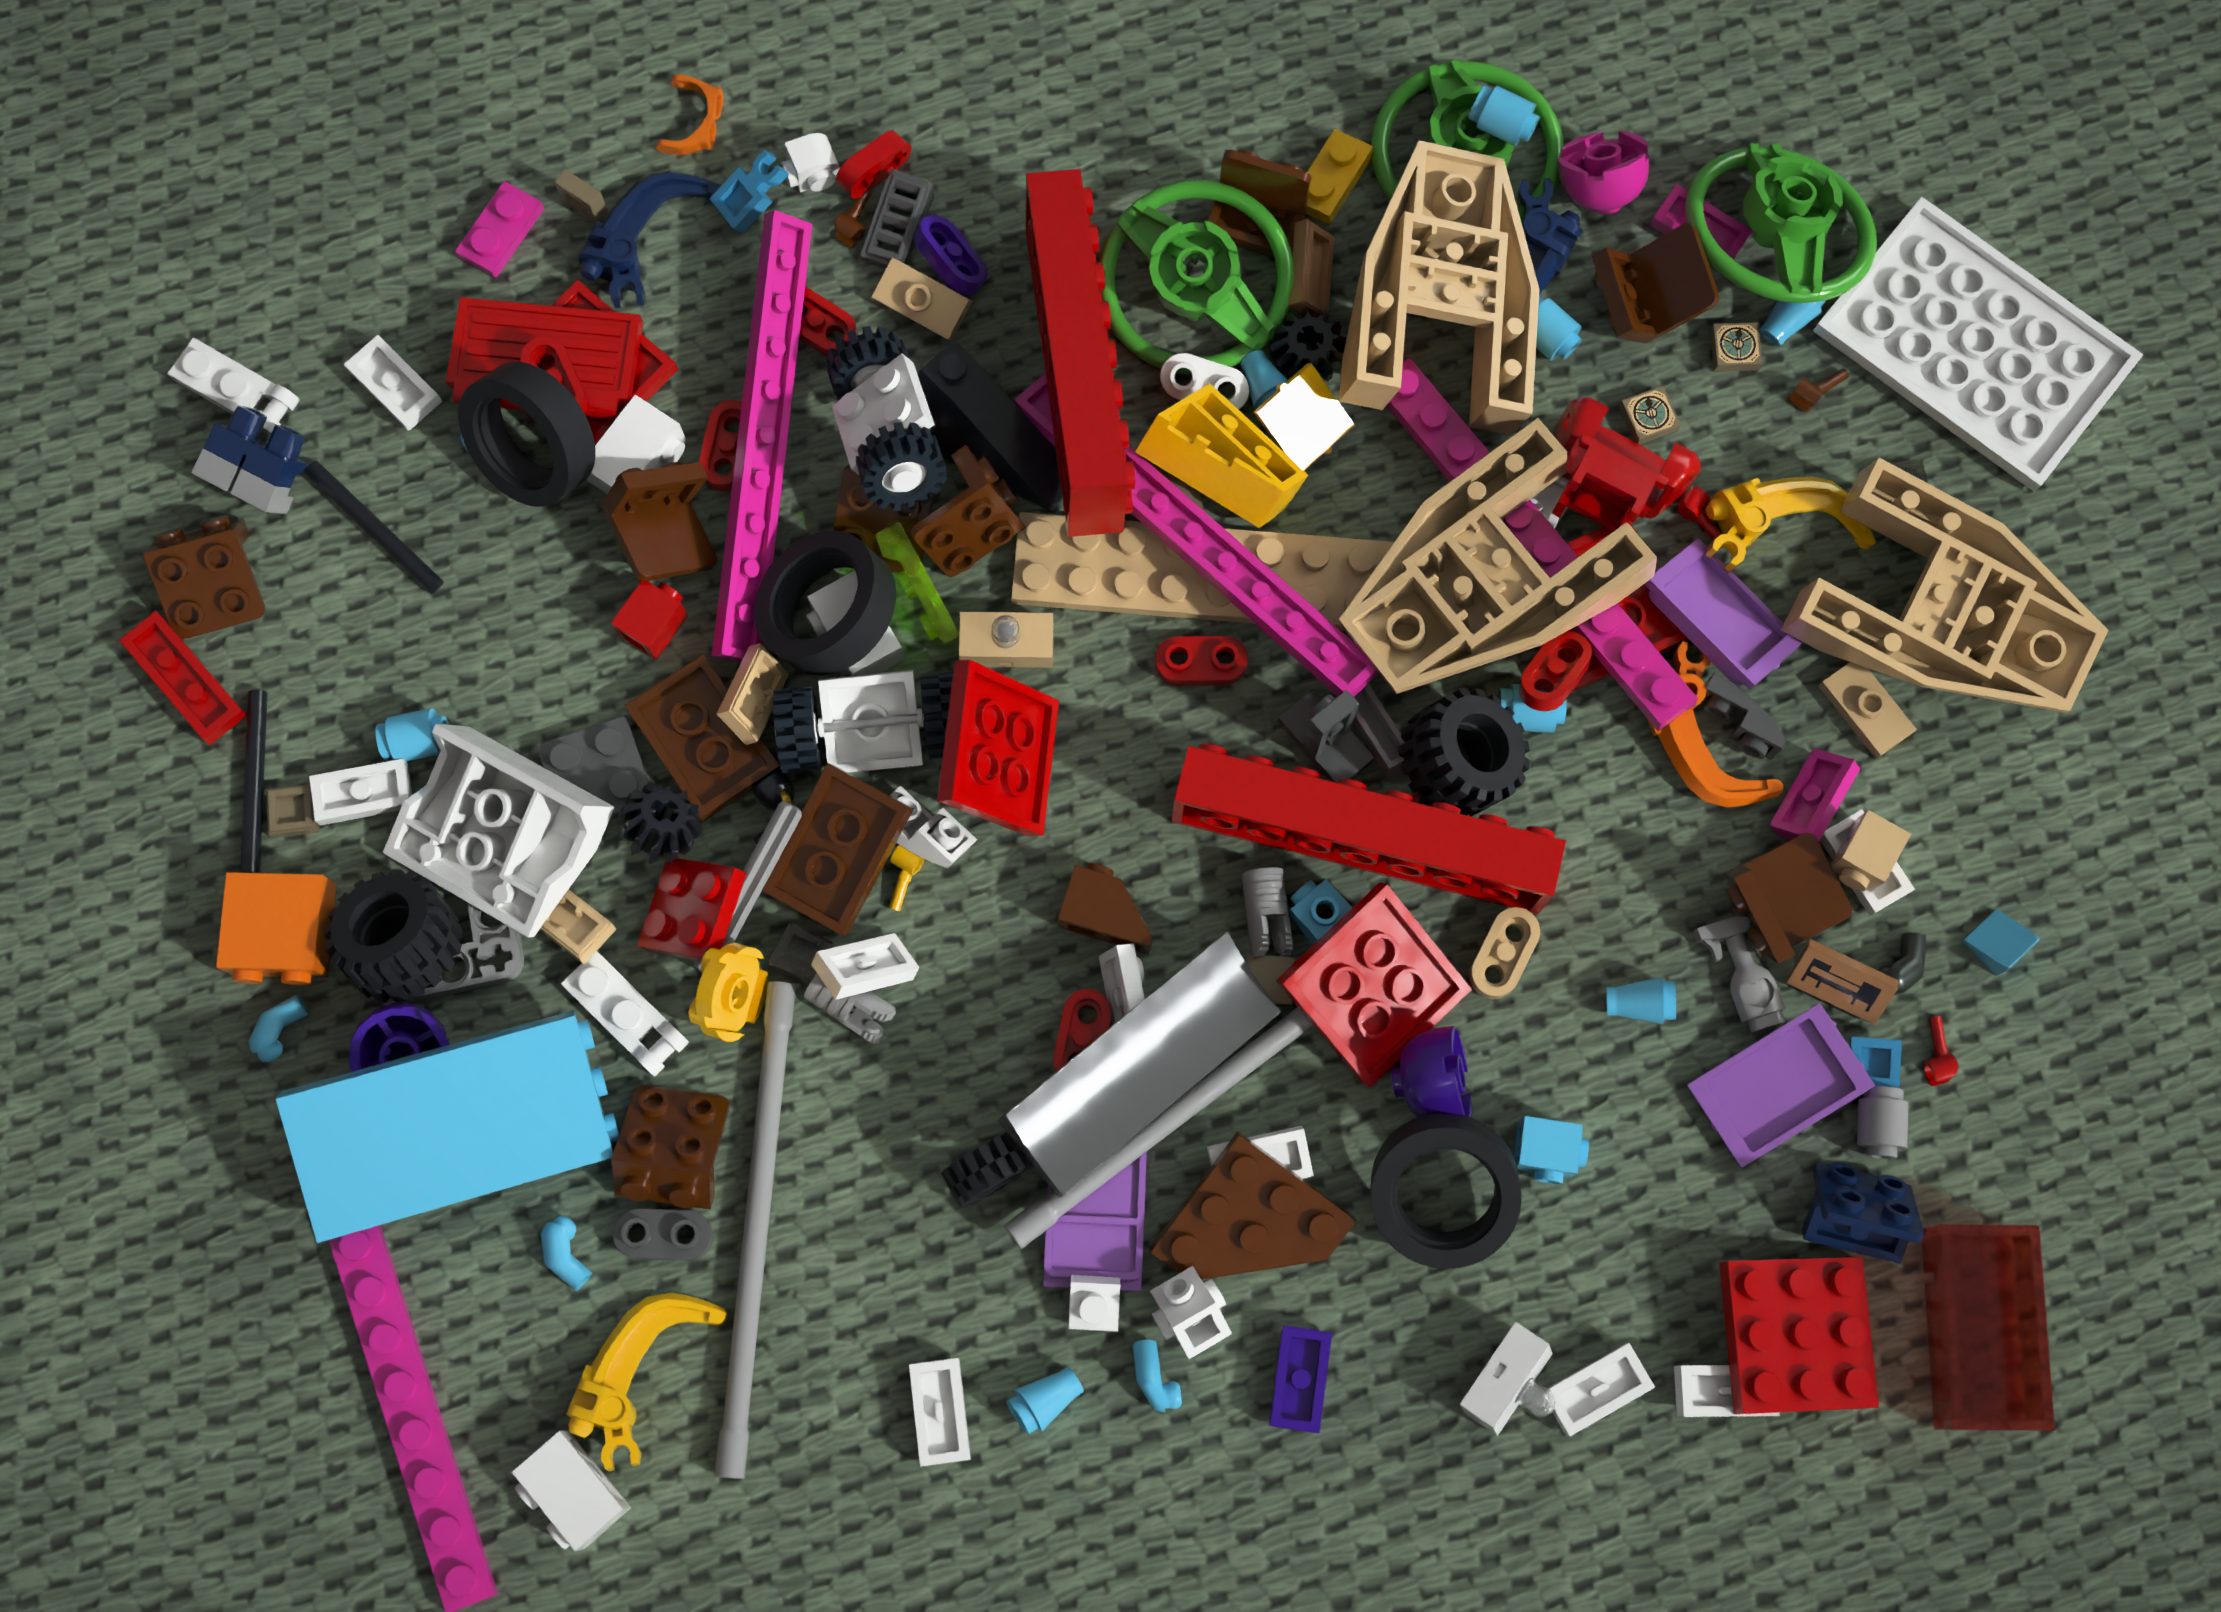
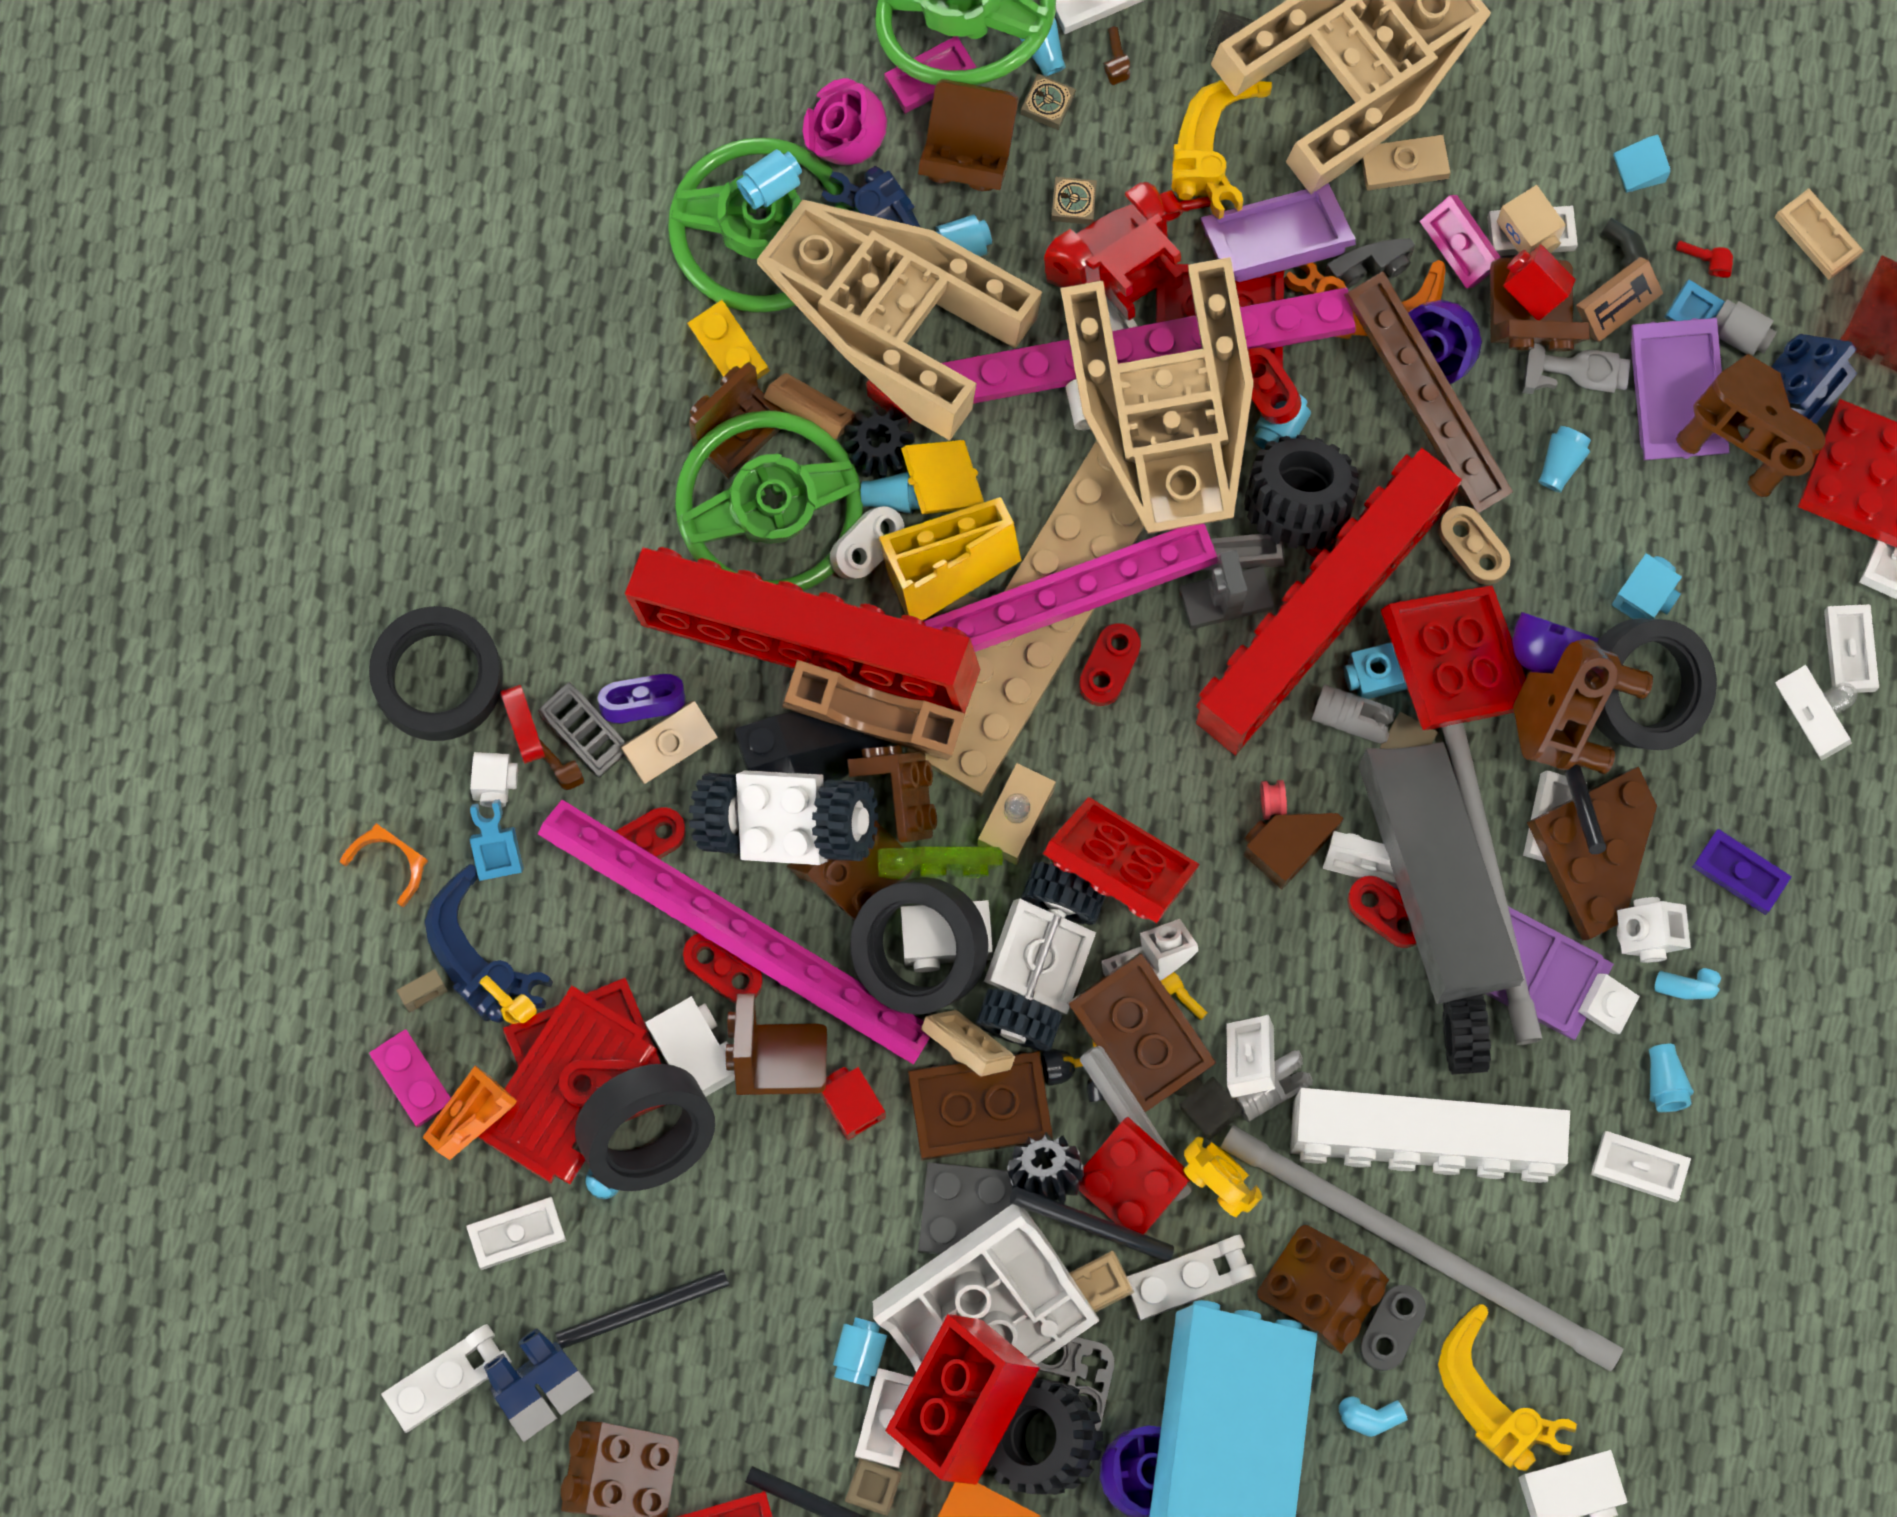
camera: 65 degrees left, 0 degrees up
none -> black tyre [369,606,503,741]
none -> orange wing [423,1065,517,1160]
none -> yellow hand [479,975,537,1024]
none -> medium nougat arch [782,660,965,760]
none -> red brick [885,1314,1040,1485]
none -> black bar [1010,1187,1174,1262]
none -> coral bush [1260,780,1287,820]
none -> white brick [1290,1088,1570,1183]
none -> reddish brown plate [1344,271,1513,513]
none -> dark purple cylinder [1408,300,1482,384]
none -> red brick [1503,244,1576,321]
none -> reddish brown piece [1513,639,1653,774]
none -> black bar [1564,765,1606,854]
none -> reddish brown piece [1676,354,1825,497]
none -> tan plate [1774,189,1864,280]

